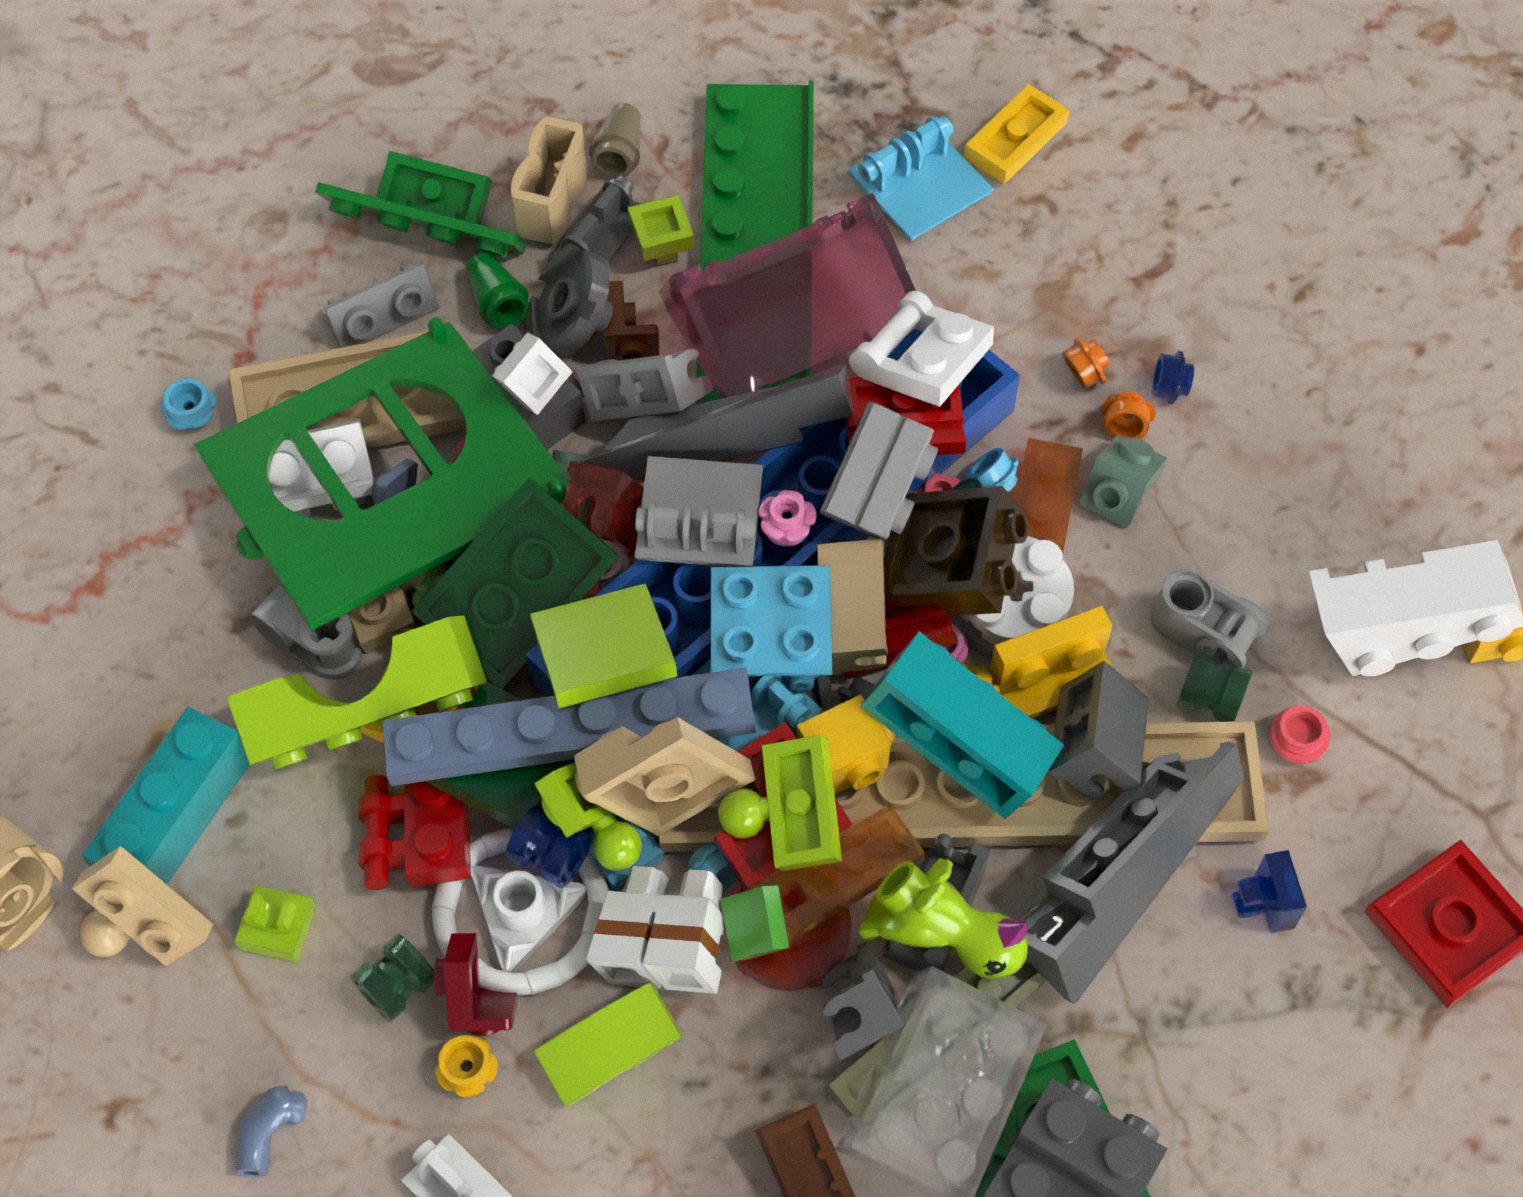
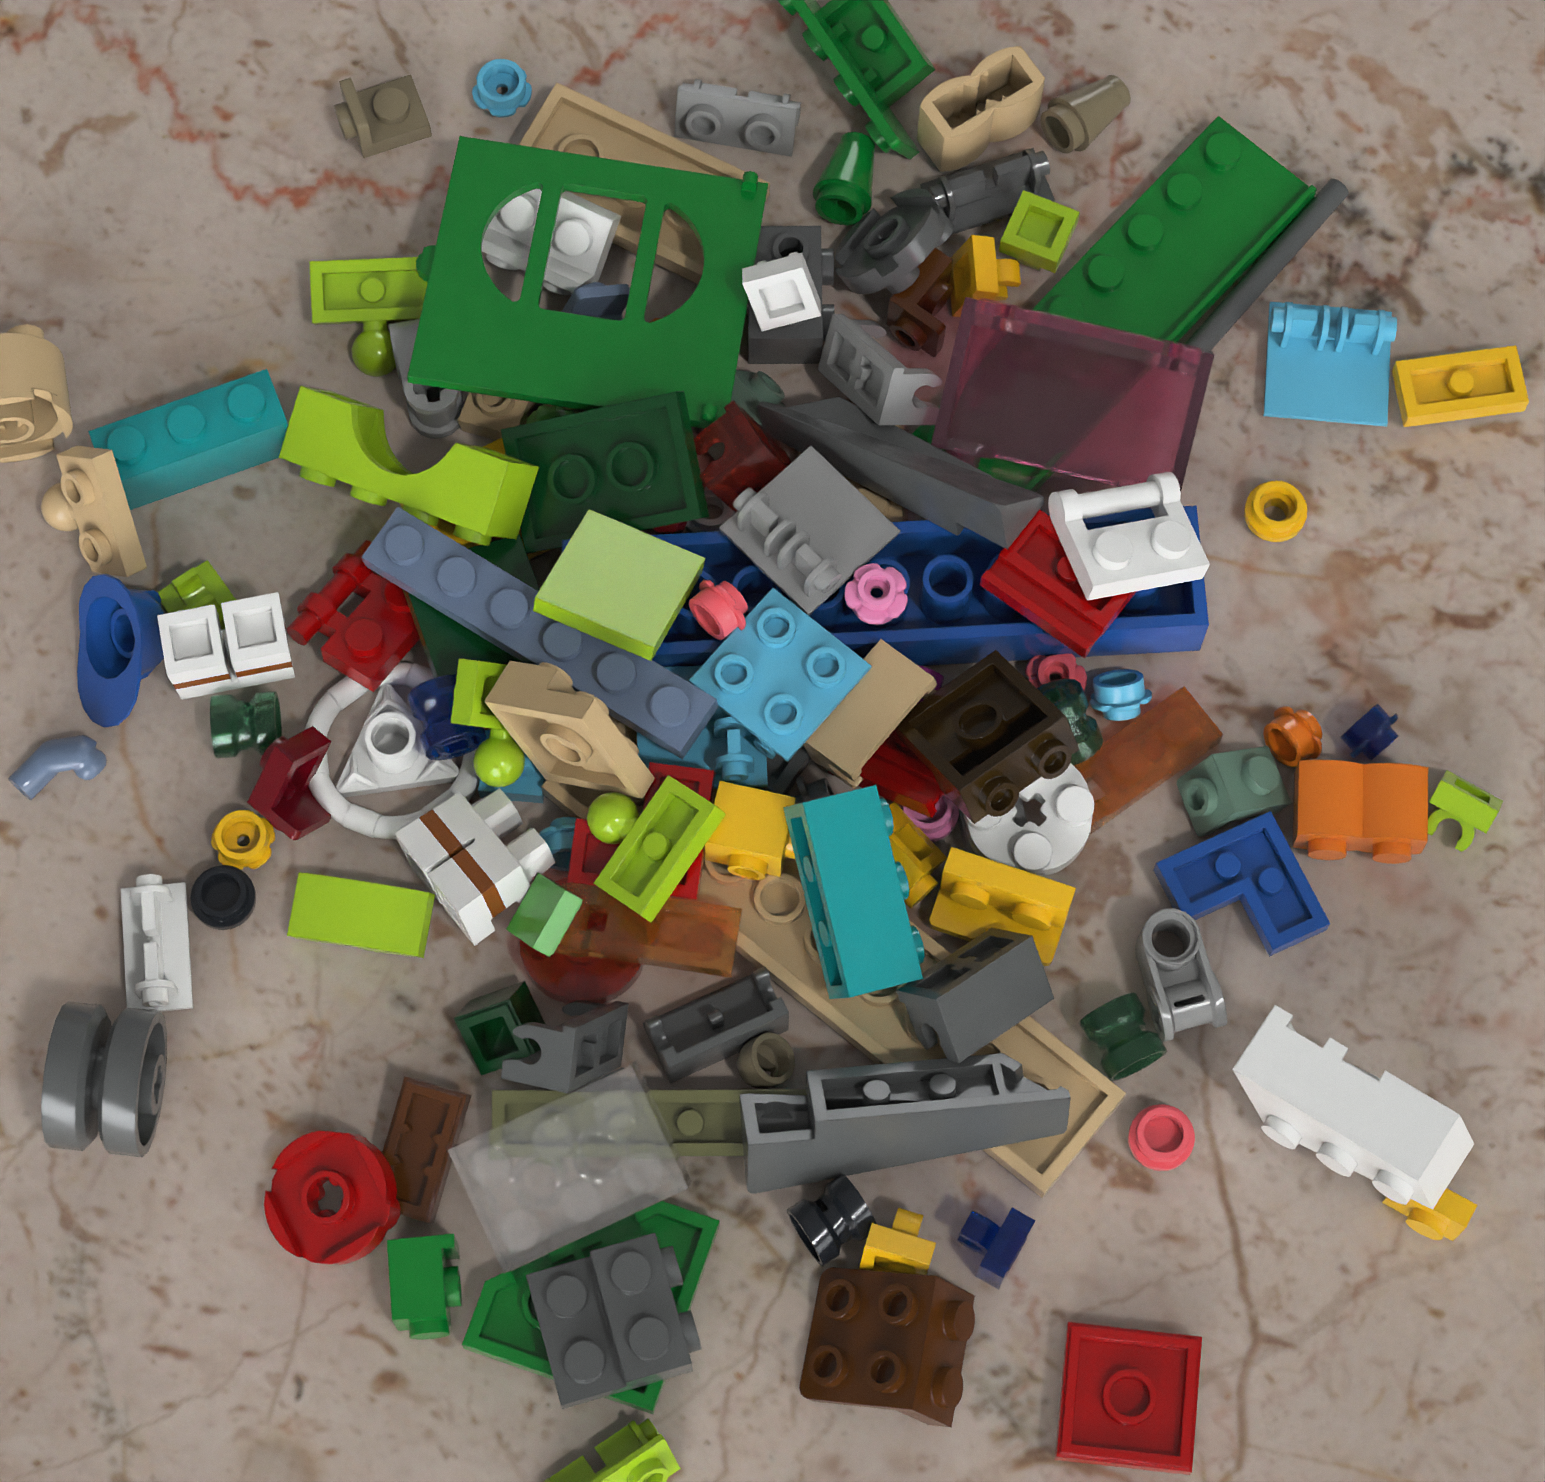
camera: 40 degrees right, 10 degrees up
light grey brick [819,402,938,541] -> none
lime animal [858,859,1028,979] -> none
orange plate [1062,337,1111,389] -> none
none -> blue piece [77,574,164,728]
none -> white hips [157,592,295,699]
none -> black plate [190,865,256,930]
none -> lime plate [309,257,428,377]
none -> dark tan bracket [334,74,432,158]
none -> dark green slope [454,981,545,1076]
none -> coral plate [689,580,748,640]
none -> dark tan hinge [736,1033,795,1089]
none -> black wheel [787,1174,877,1266]
none -> reddish brown bracket [799,1267,975,1428]
none -> yellow tile [859,1207,936,1275]
none -> yellow tile [949,235,1021,319]
none -> blue plate [1153,811,1331,957]
none -> dark grey bar [1180,178,1349,365]
none -> yellow plate [1244,481,1307,542]
none -> orange brick [1293,760,1428,864]
none -> lime tile [1428,770,1503,852]

